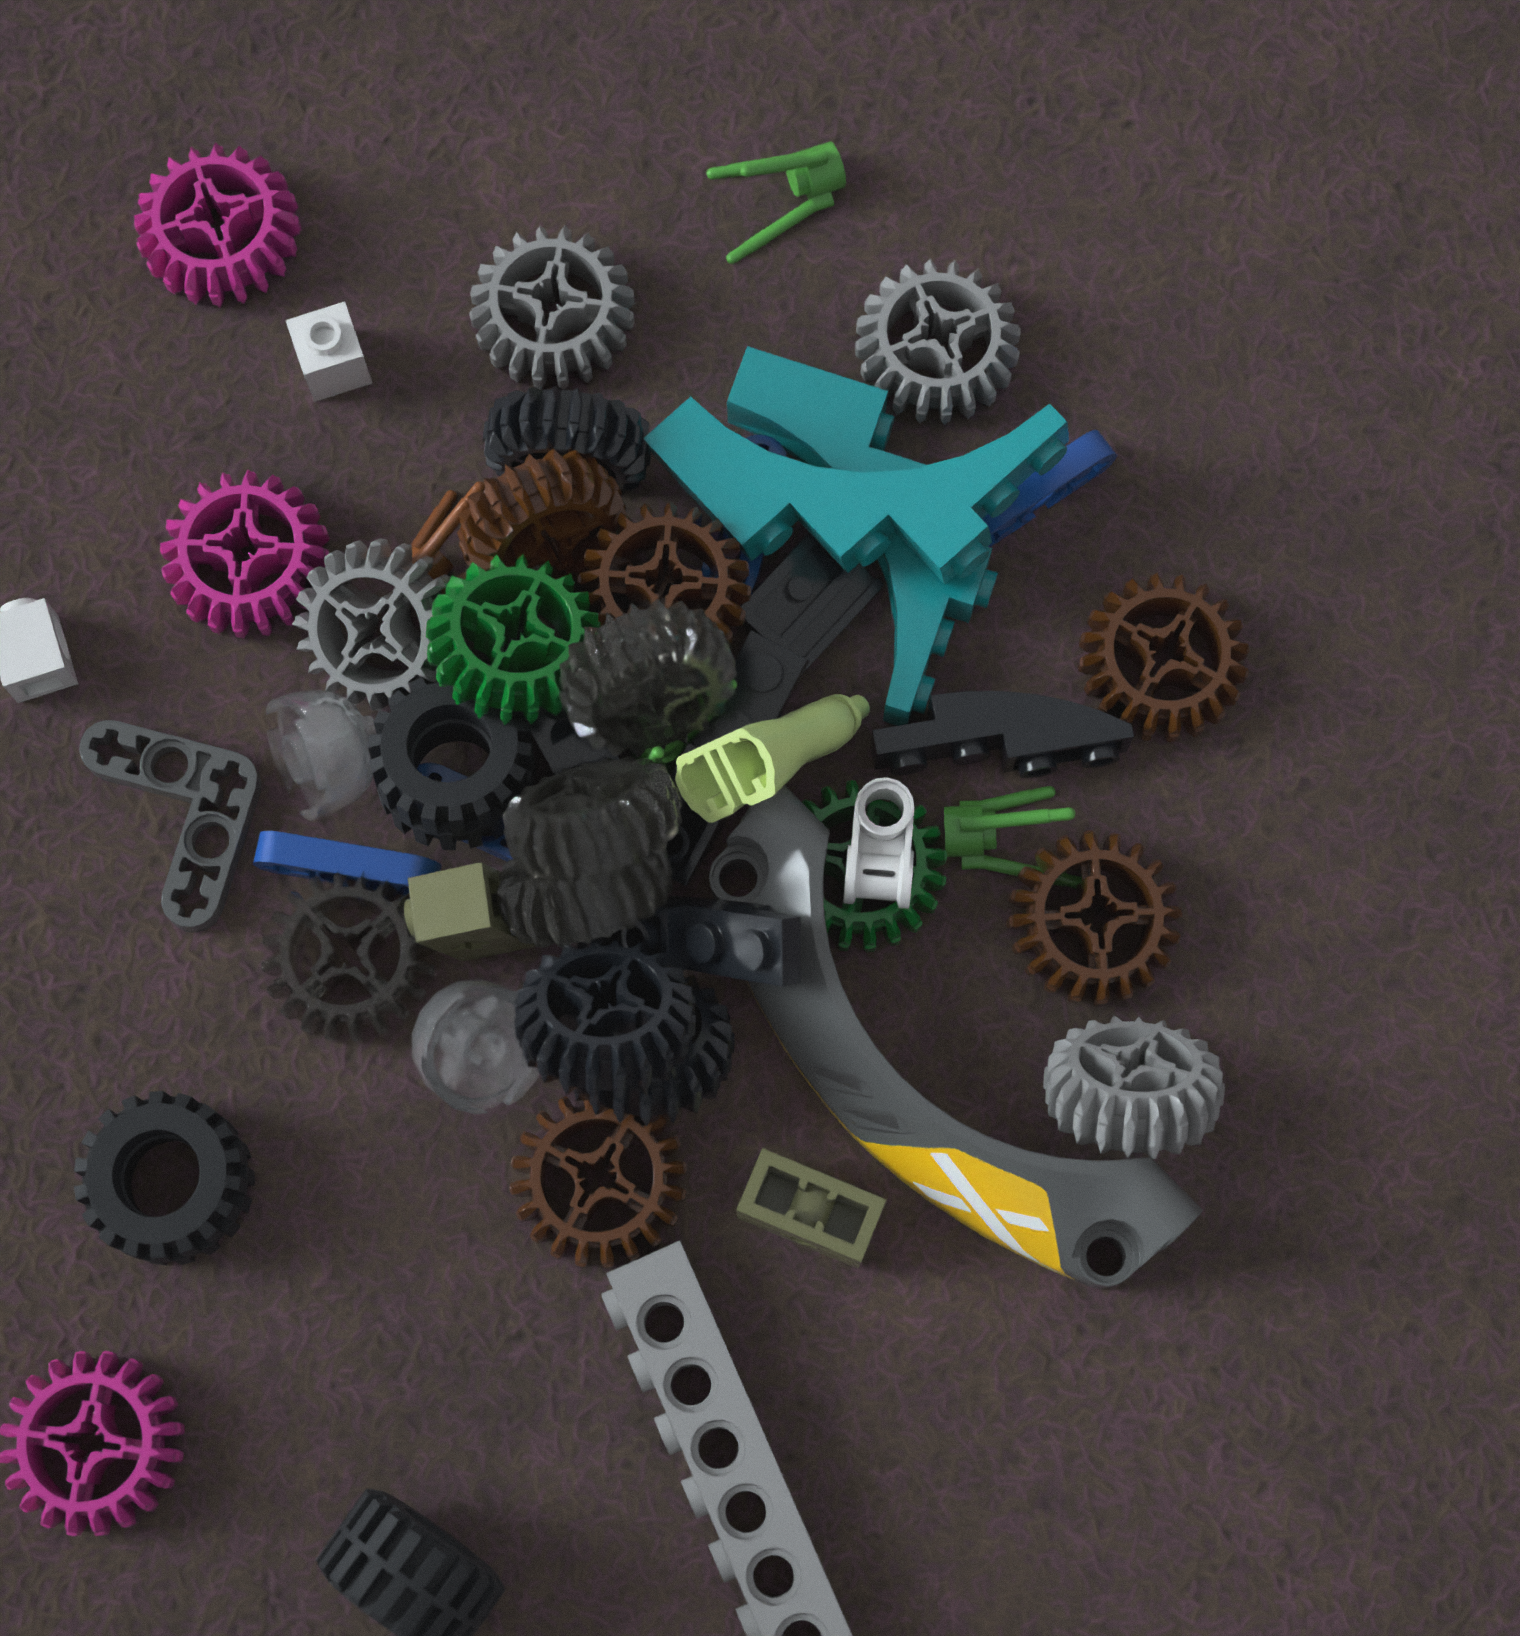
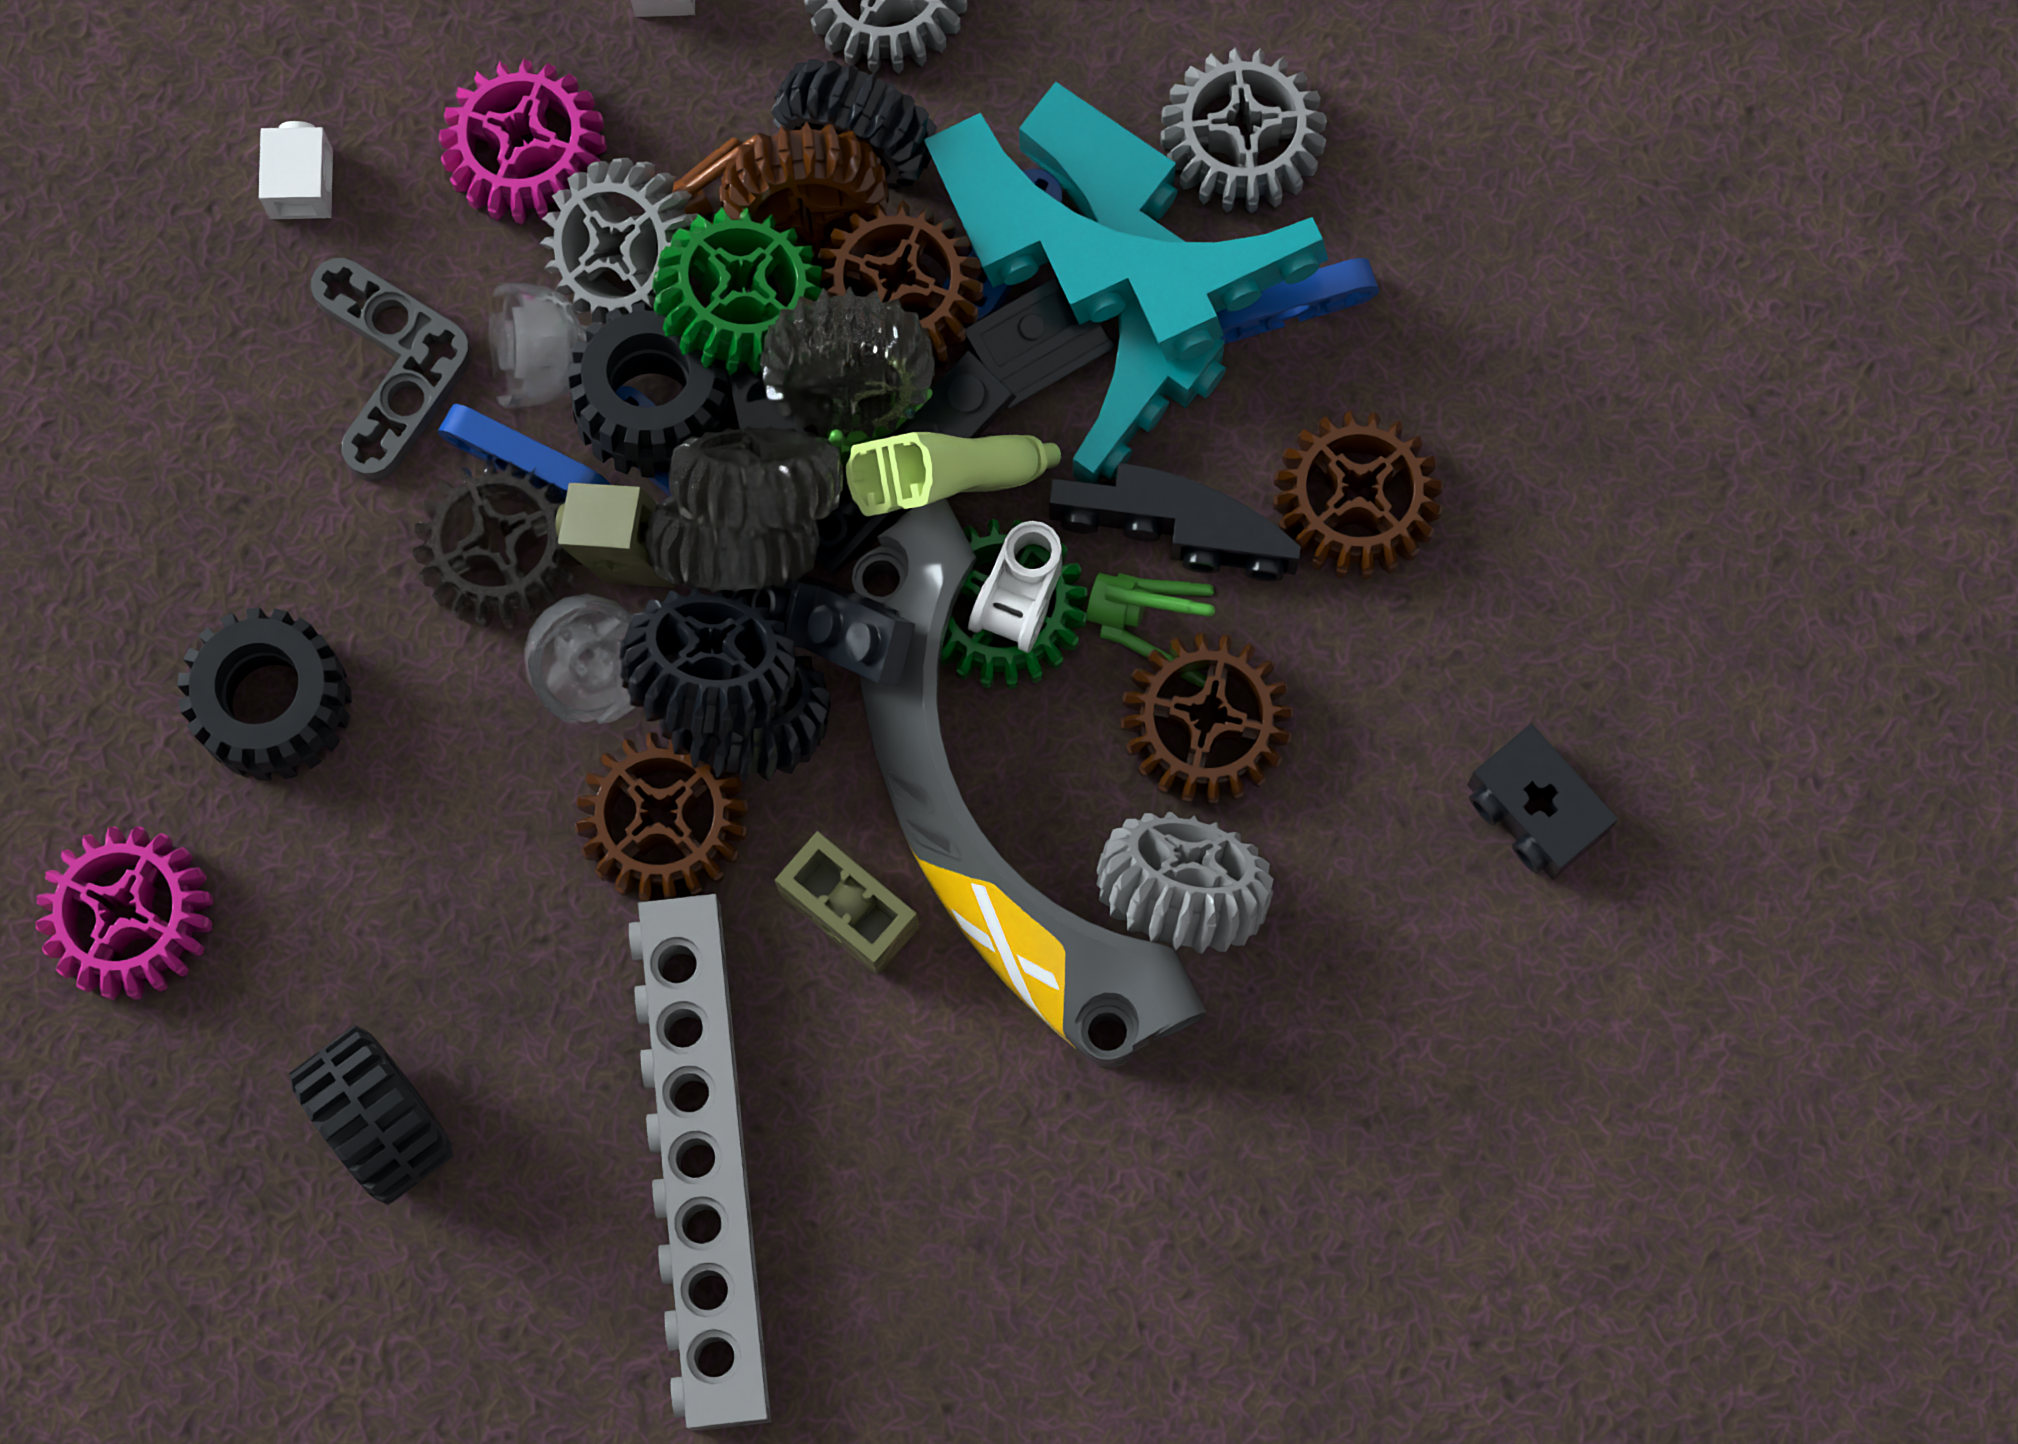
camera: 20 degrees right, 0 degrees up
none -> black brick [1467,723,1618,880]

